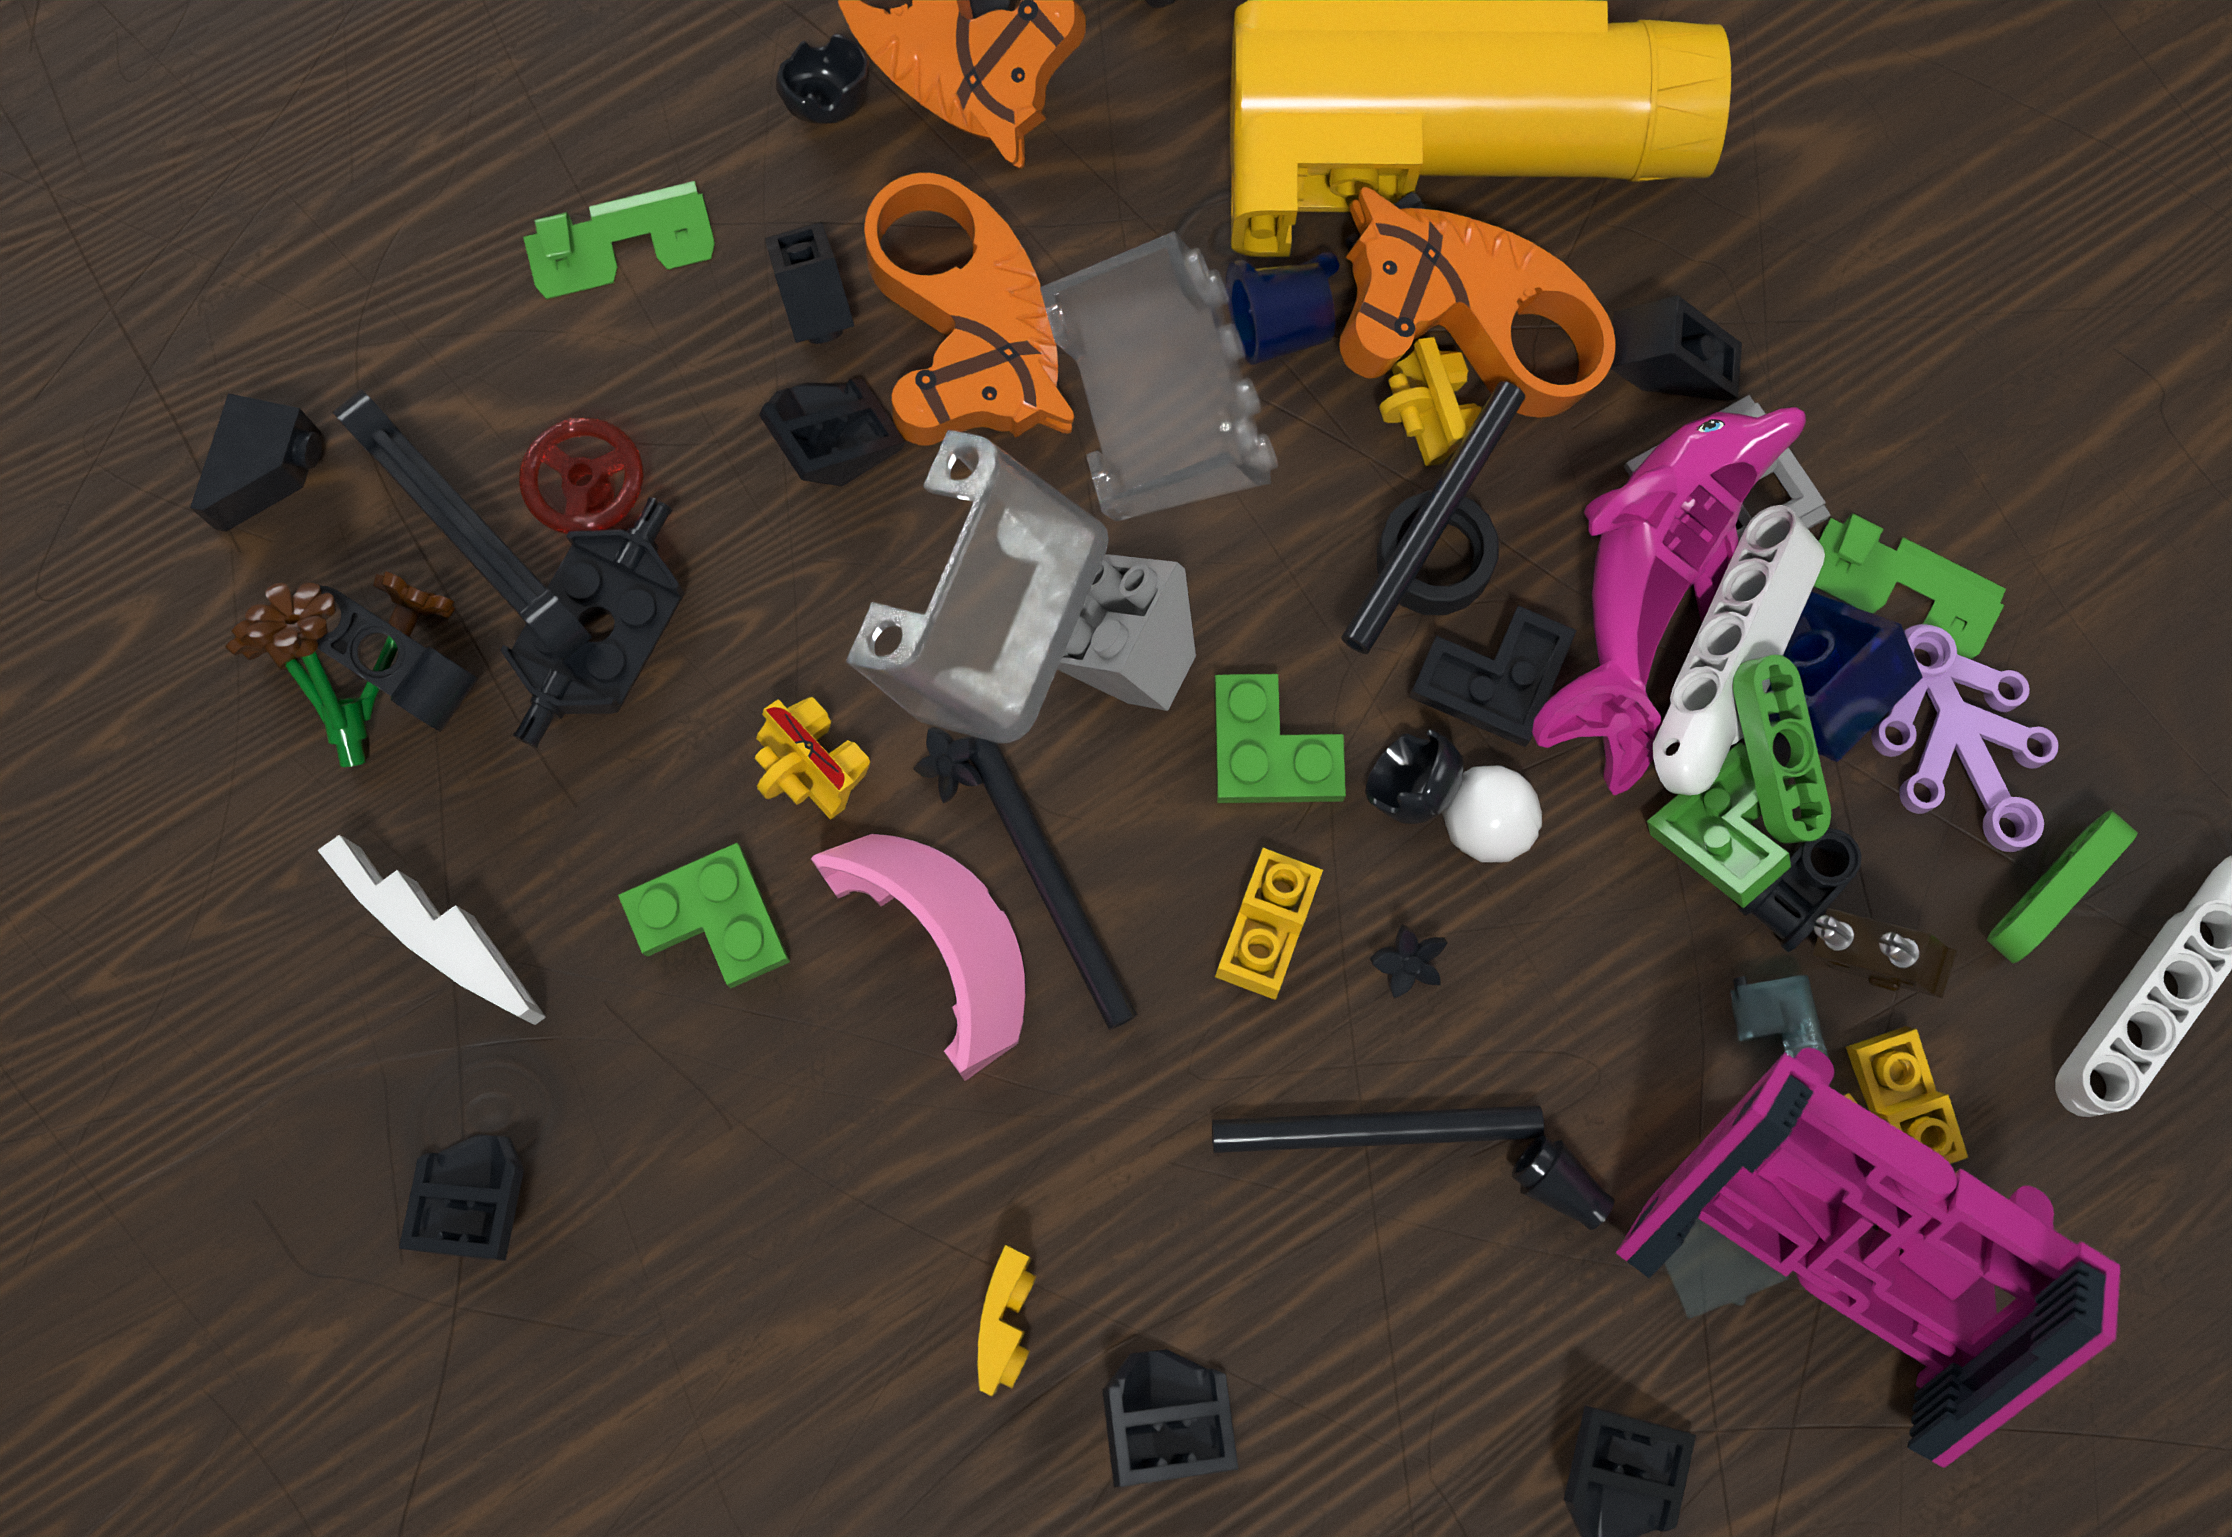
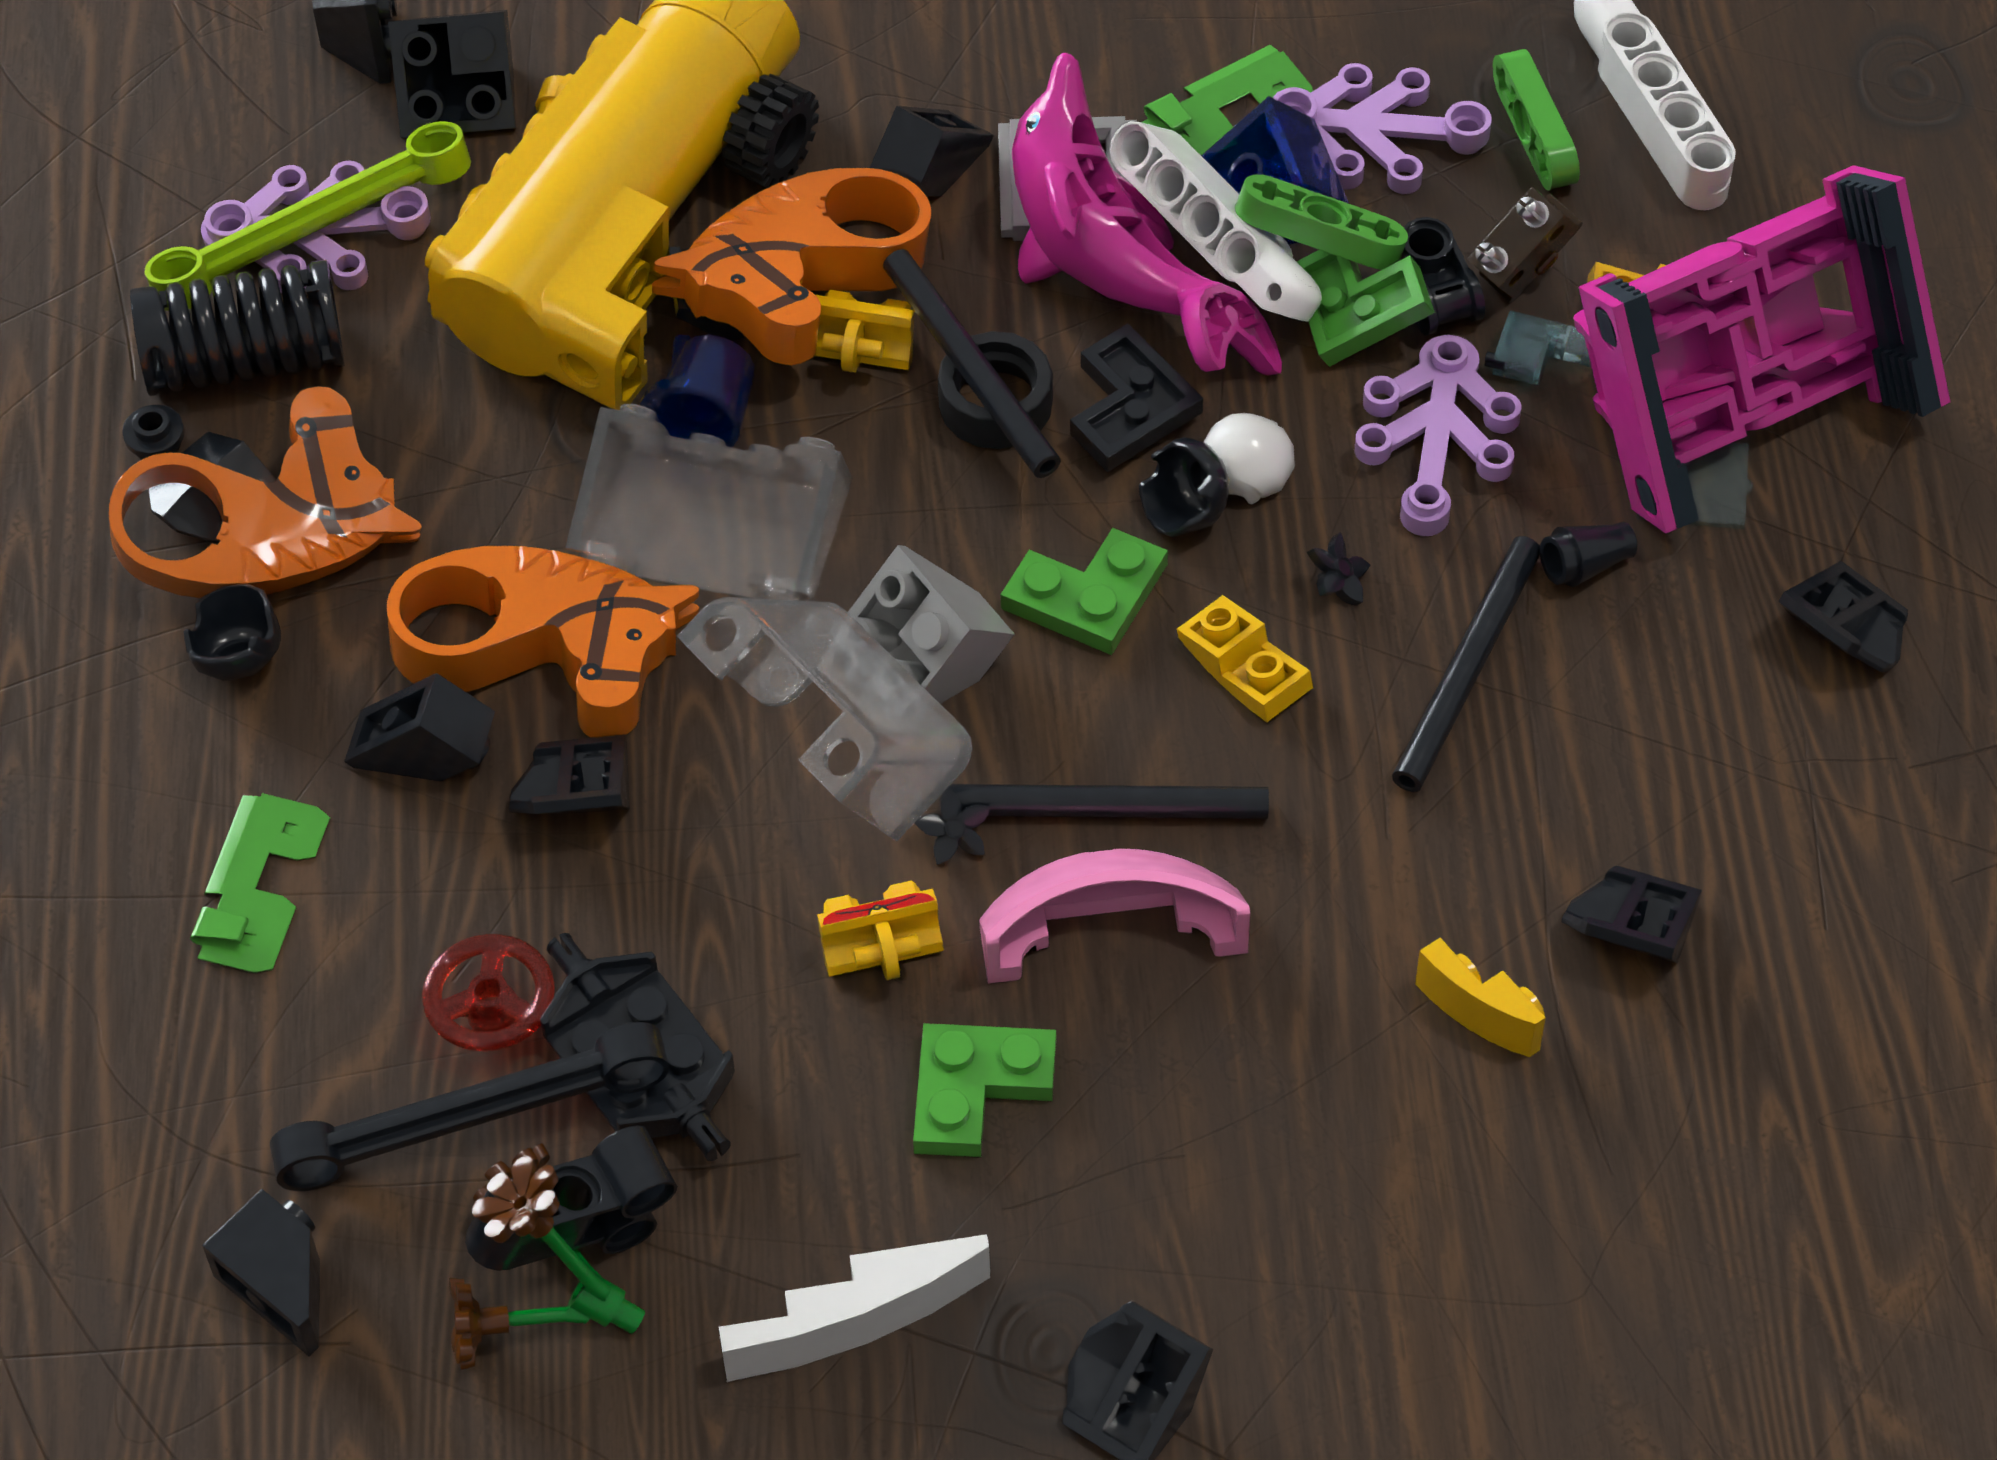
camera: 60 degrees left, 20 degrees down
none -> black tyre [722,74,819,188]
none -> lavender plant [1354,335,1521,536]

